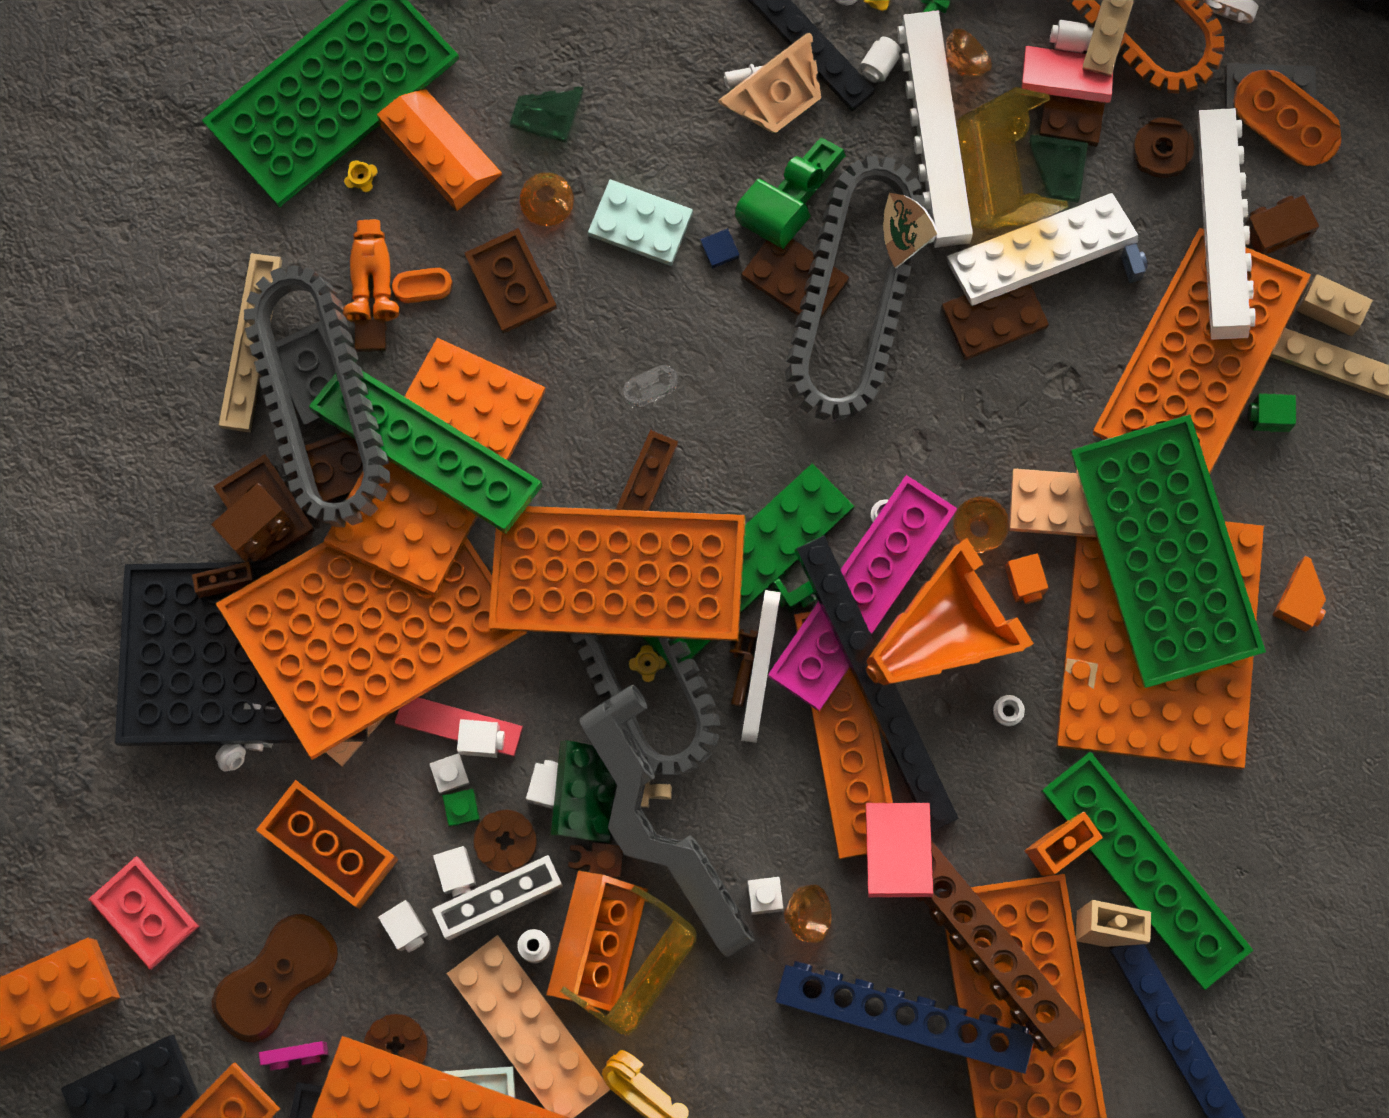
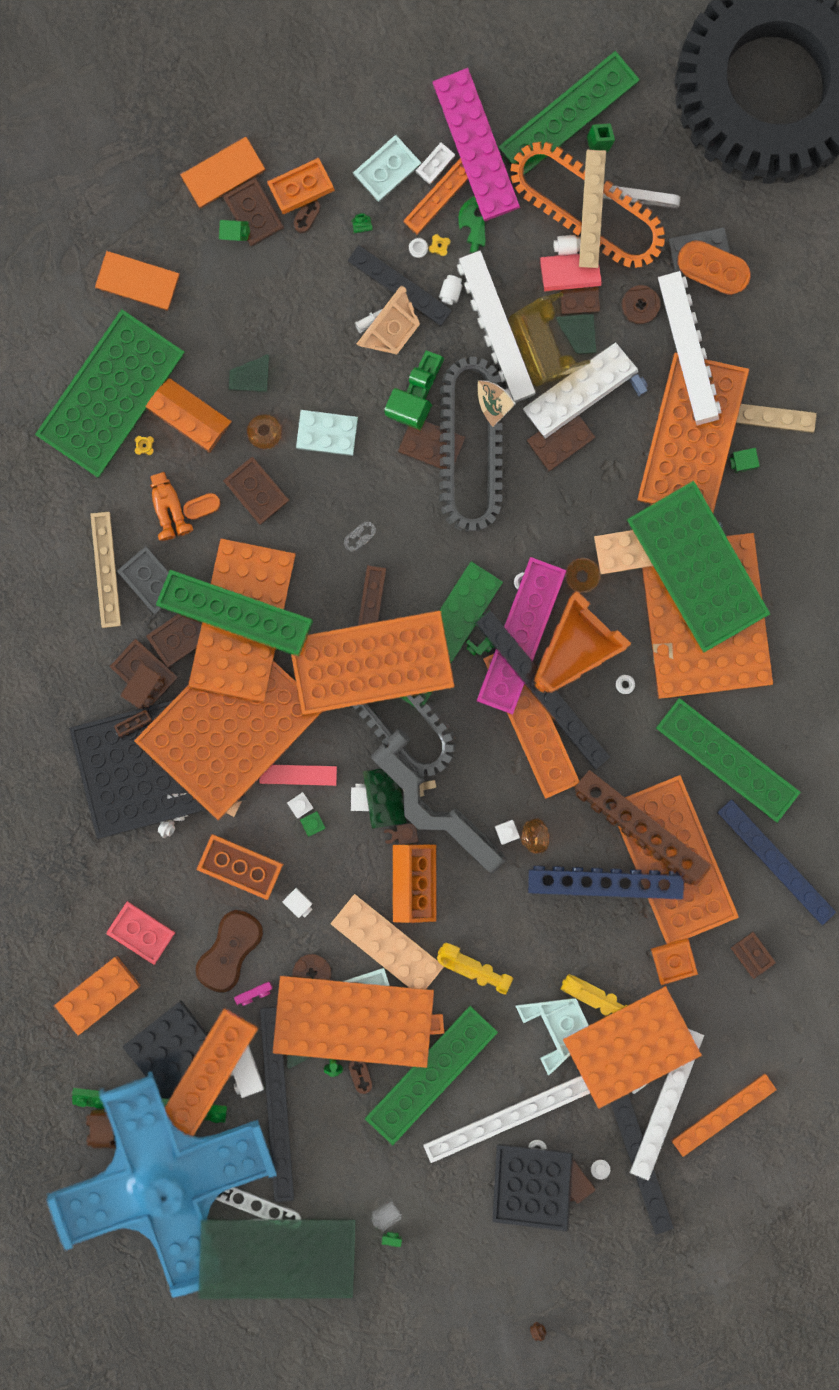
camera: 20 degrees left, 10 degrees up
dark grey piece [244,266,390,527] -> none
reddish brown tile [355,319,386,352] -> none
white brick [432,855,563,941] -> none
white brick [433,846,477,897] -> none
white brick [457,719,505,758] -> none
reddish brown plate [474,810,537,873] -> none
white brick [518,929,551,963] -> none
clear yellow windscreen [560,886,697,1036] -> none
yellow plate [629,645,666,682] -> none
dark blue tile [700,228,739,269] -> none
reddish brown piece [729,629,758,707] -> none
white beam [741,590,781,743] -> none
coral tile [866,803,933,897] -> none
clear orange piece [946,28,992,77] -> none
orange brick [1005,553,1048,604] -> none
orange slope [1024,812,1103,876] -> none
tan slope [1076,900,1151,947] -> none
reddish brown brick [1244,195,1319,255] -> none
orange slope [1273,556,1326,632] -> none
tan brick [1297,274,1373,336] -> none

